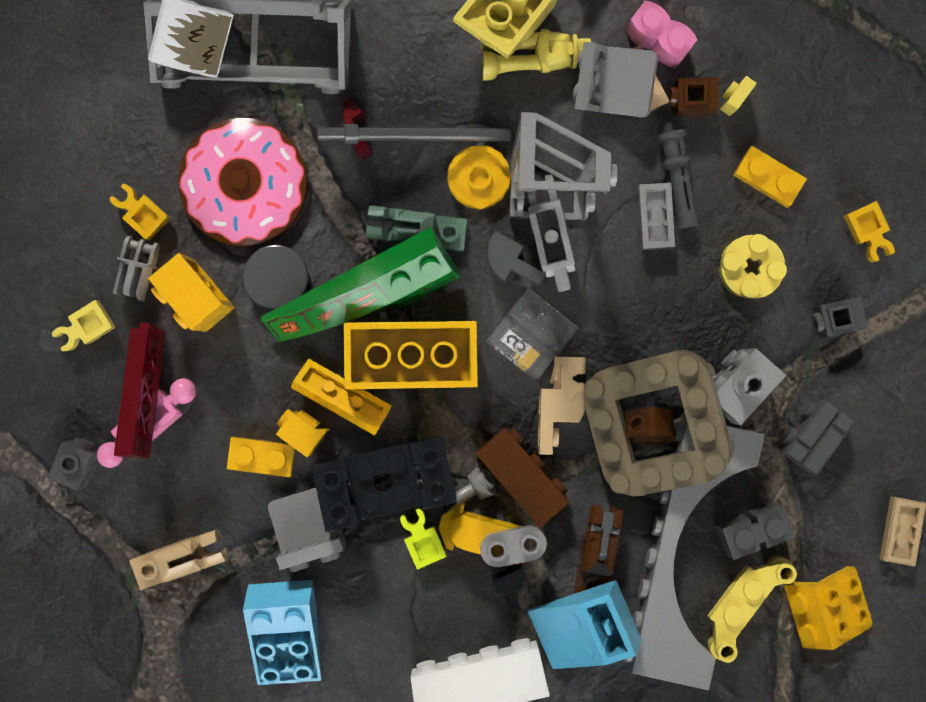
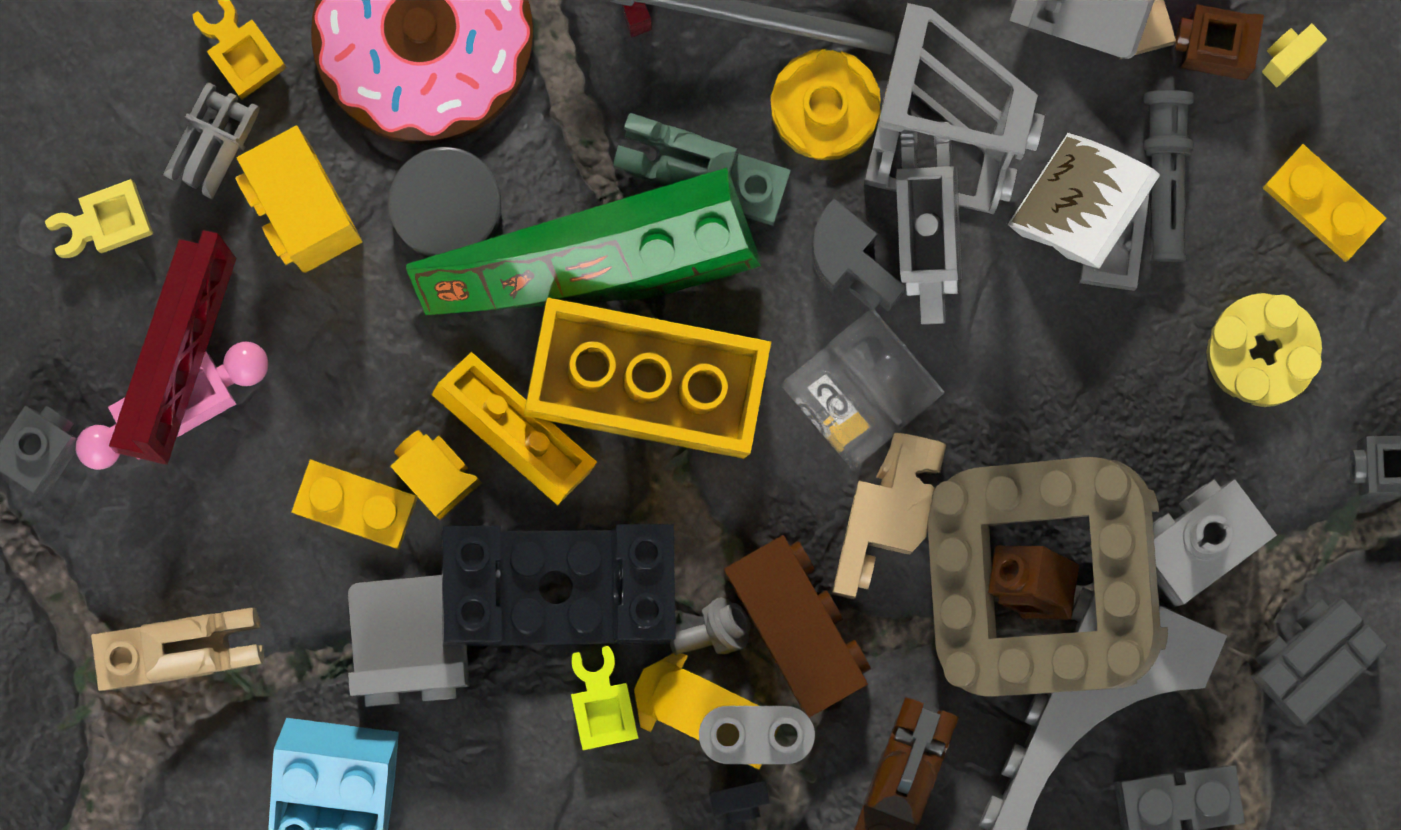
camera: 15 degrees right, 5 degrees down
none -> slope [1008,133,1160,269]

